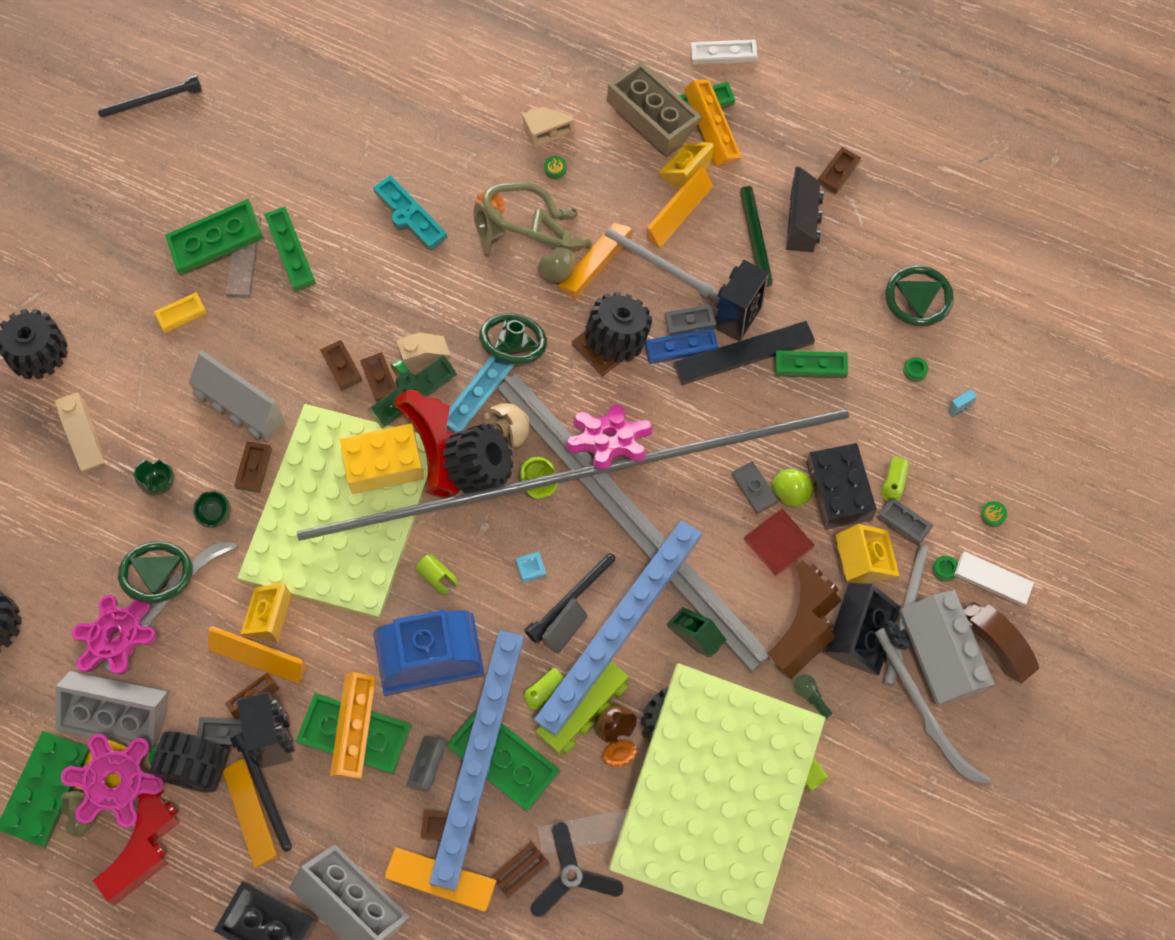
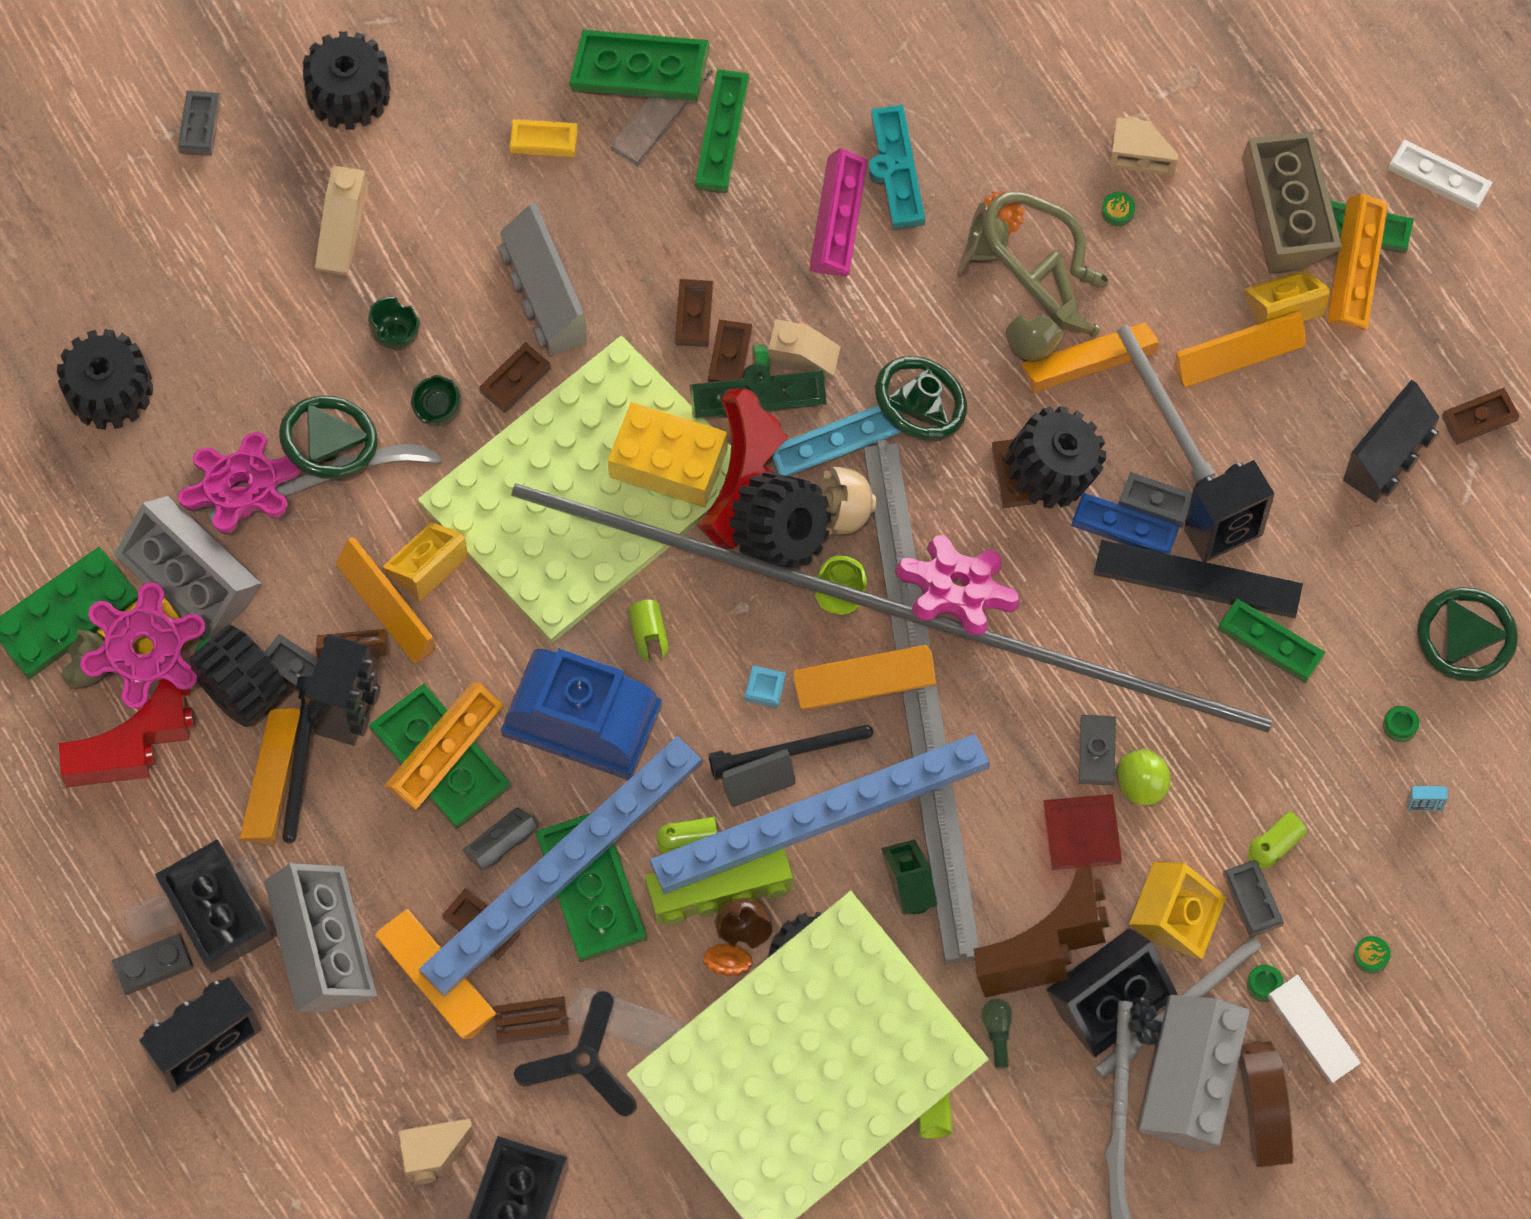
camera: 30 degrees right, 0 degrees up
dark green axle [740,186,773,287] -> none
black brick [806,443,877,530] -> none
none -> light orange slope [793,645,936,711]
none -> dark pink slope [809,148,868,277]

